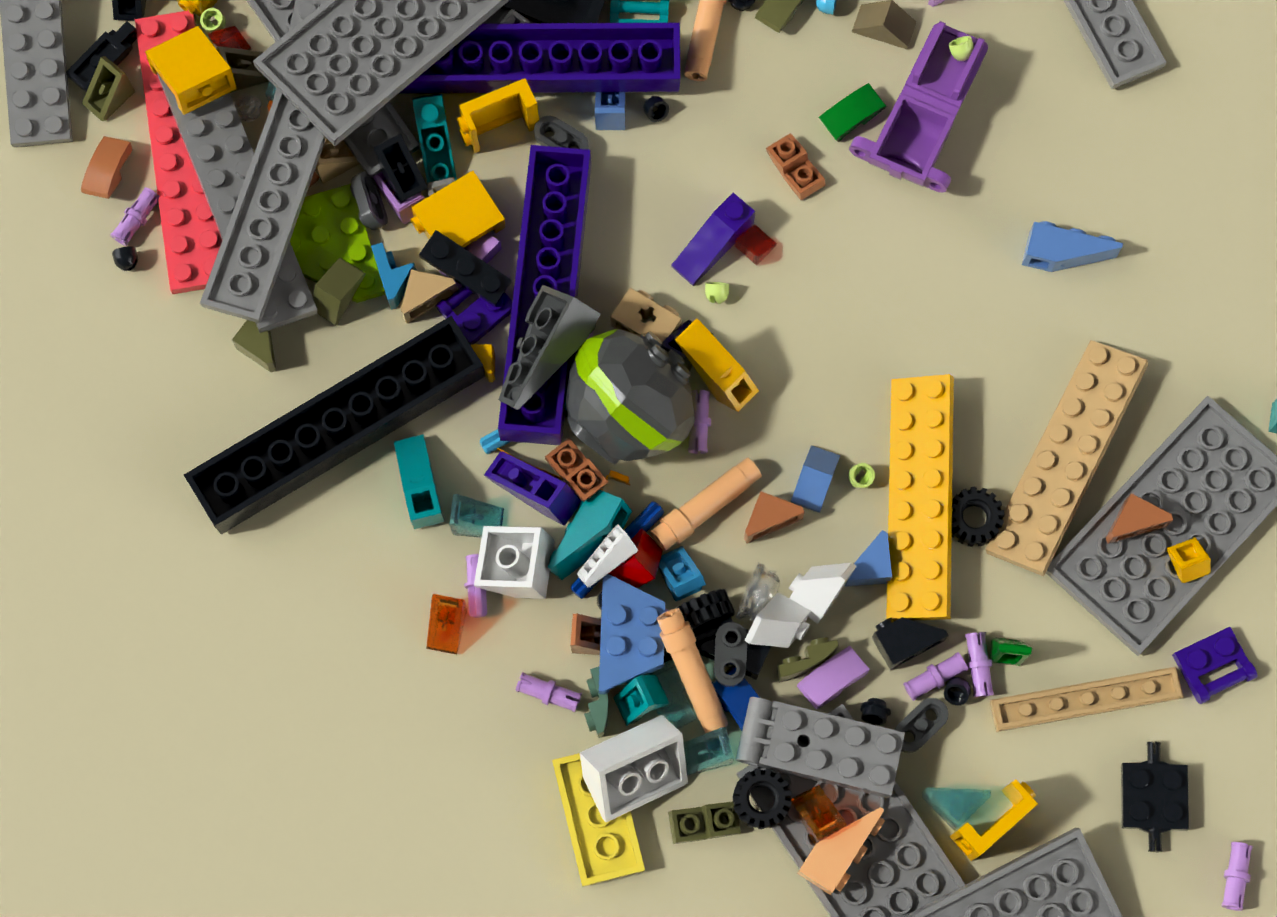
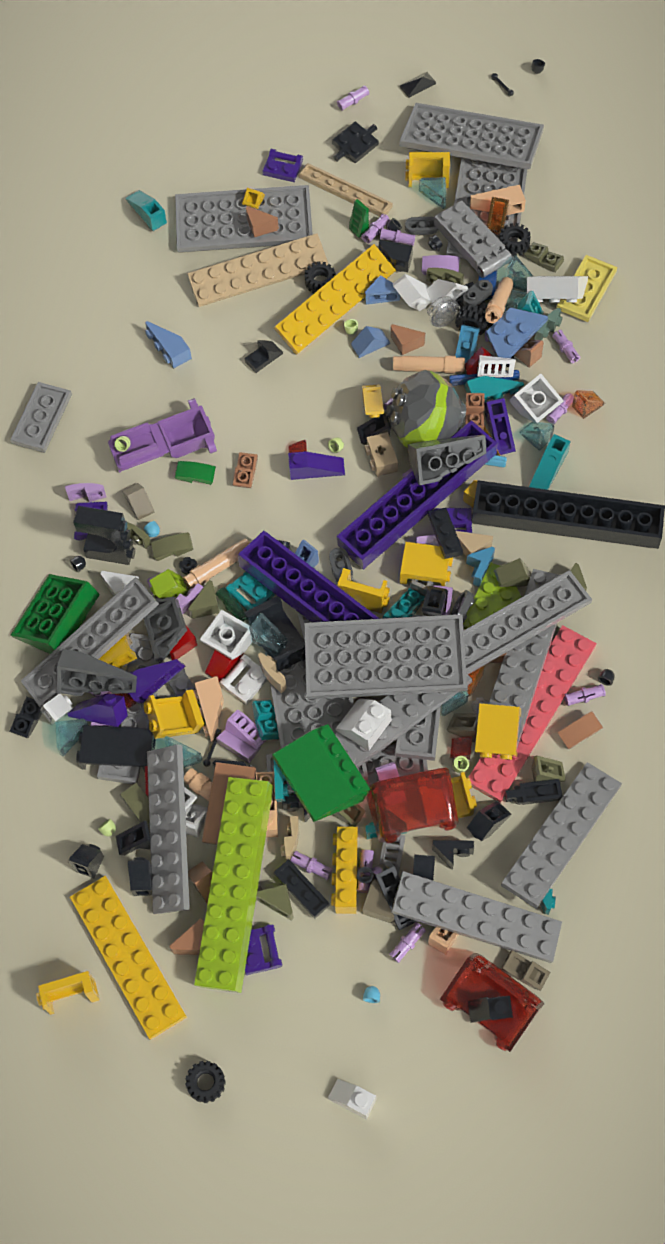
camera: 135 degrees left, 10 degrees down
none -> black slope [245,340,283,373]

